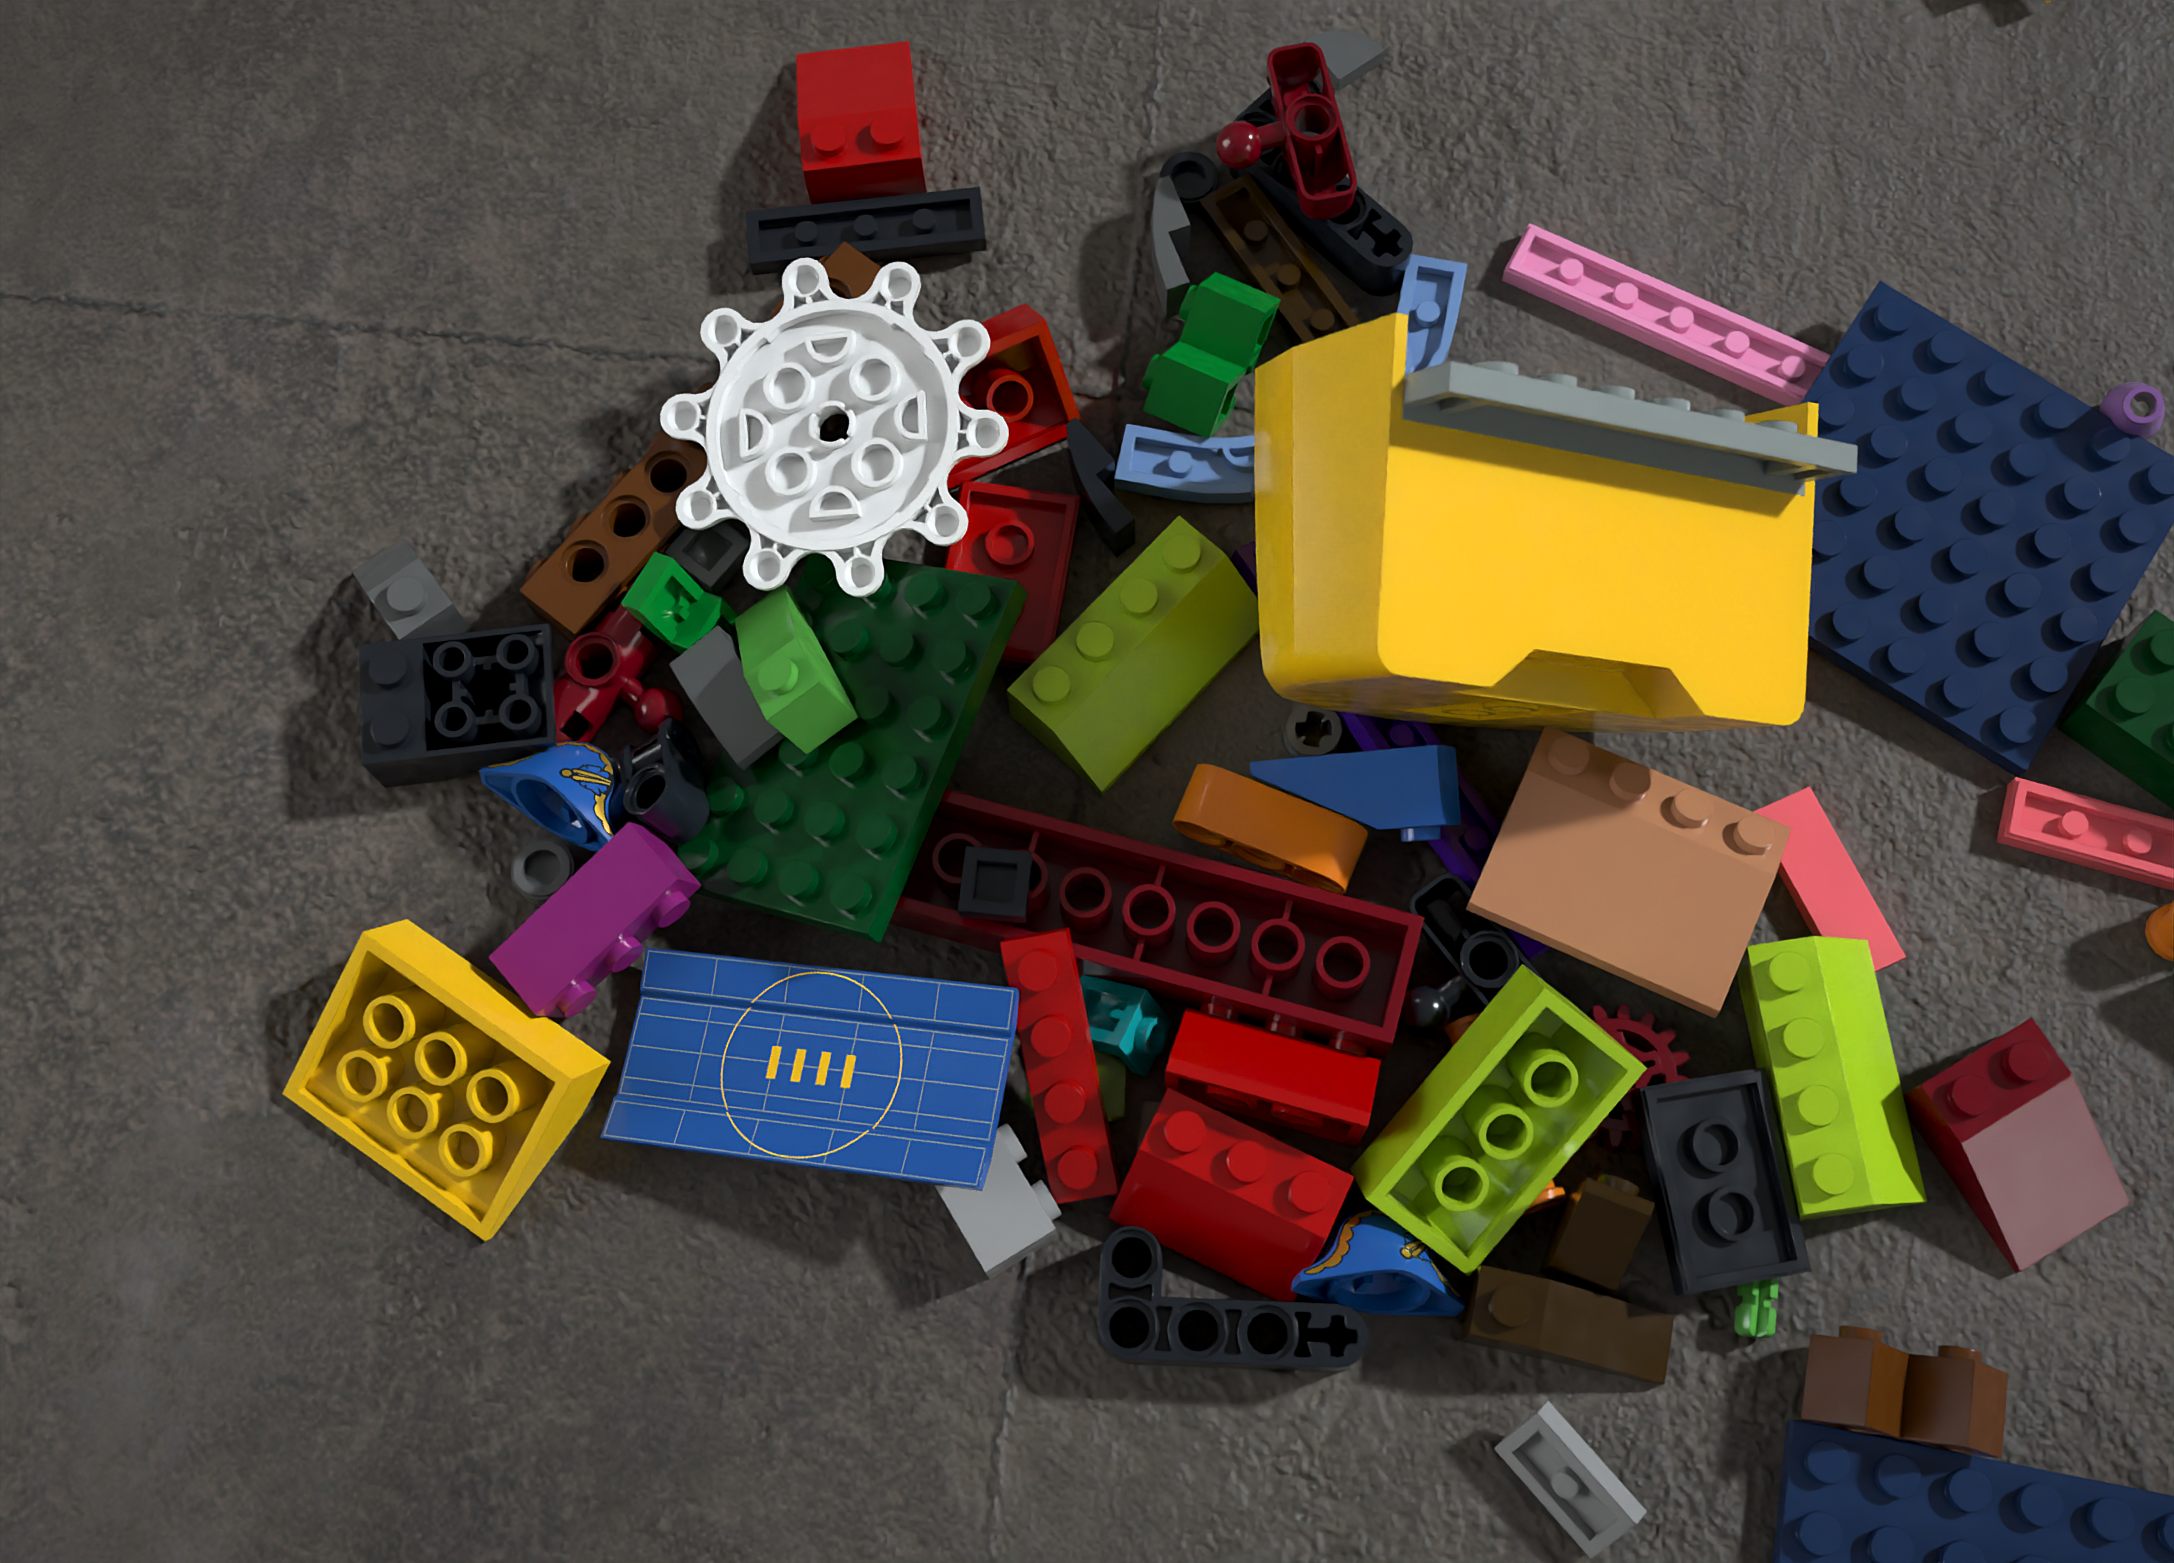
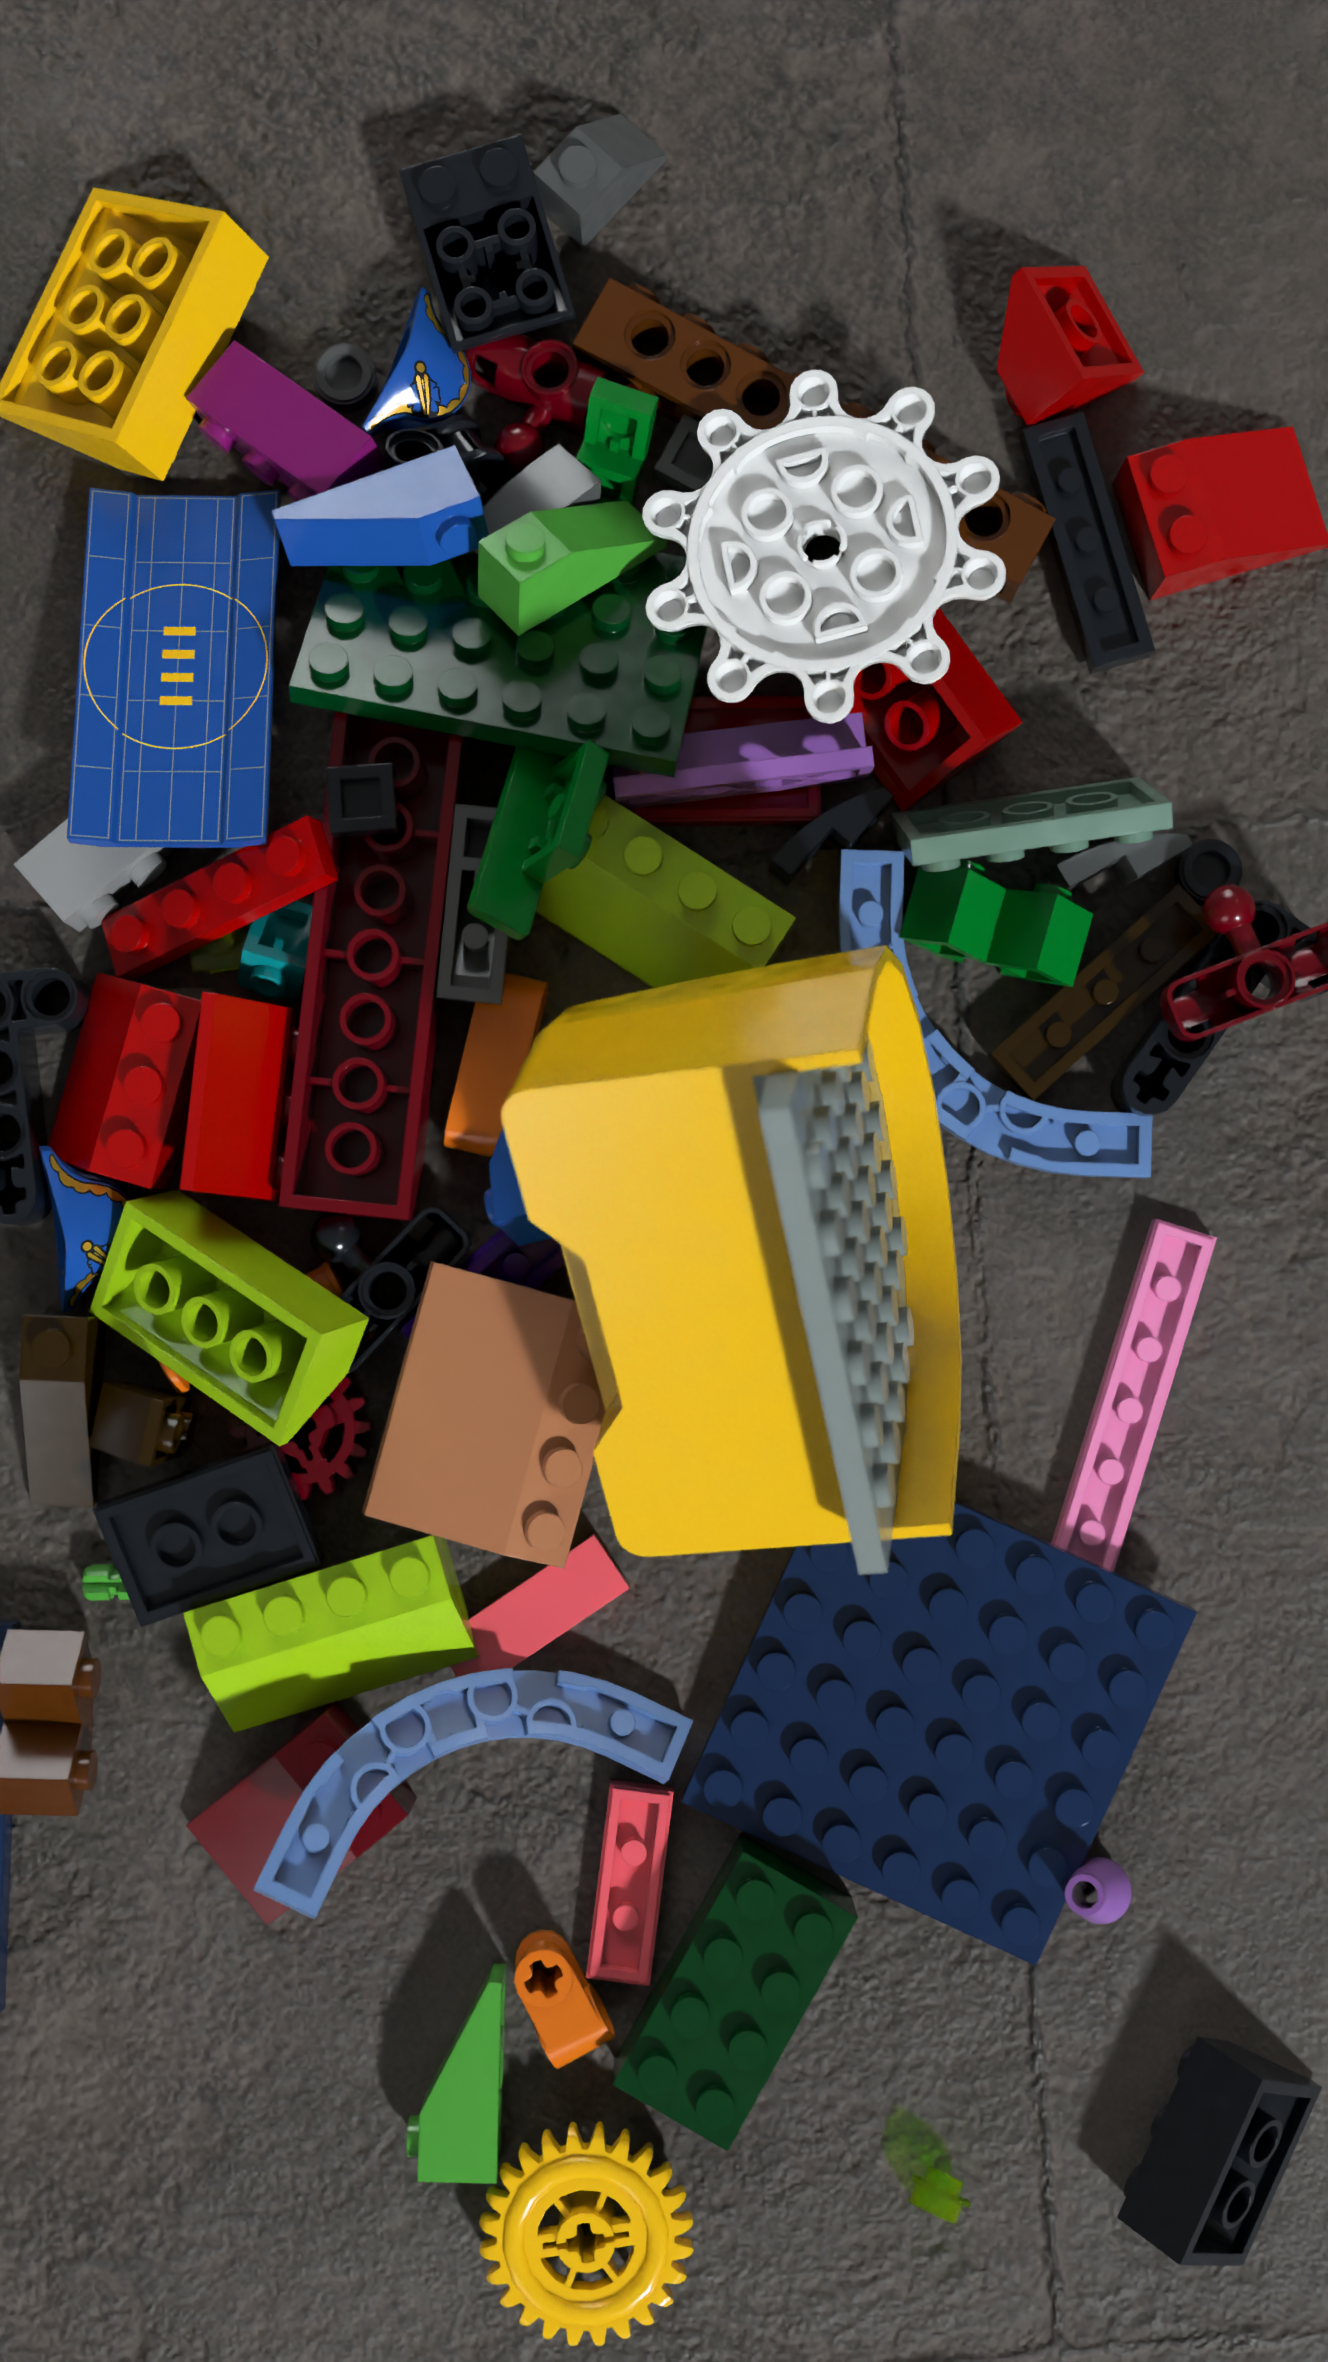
camera: 80 degrees right, 15 degrees up
none -> medium blue plate [253,1668,694,1919]
none -> blue slope [271,445,489,566]
none -> dark grey slope [436,803,510,1005]
none -> green bracket [467,740,610,940]
none -> medium lavender fence [611,712,874,809]
none -> sand green plate [891,777,1173,872]
none -> red slope [997,265,1145,425]

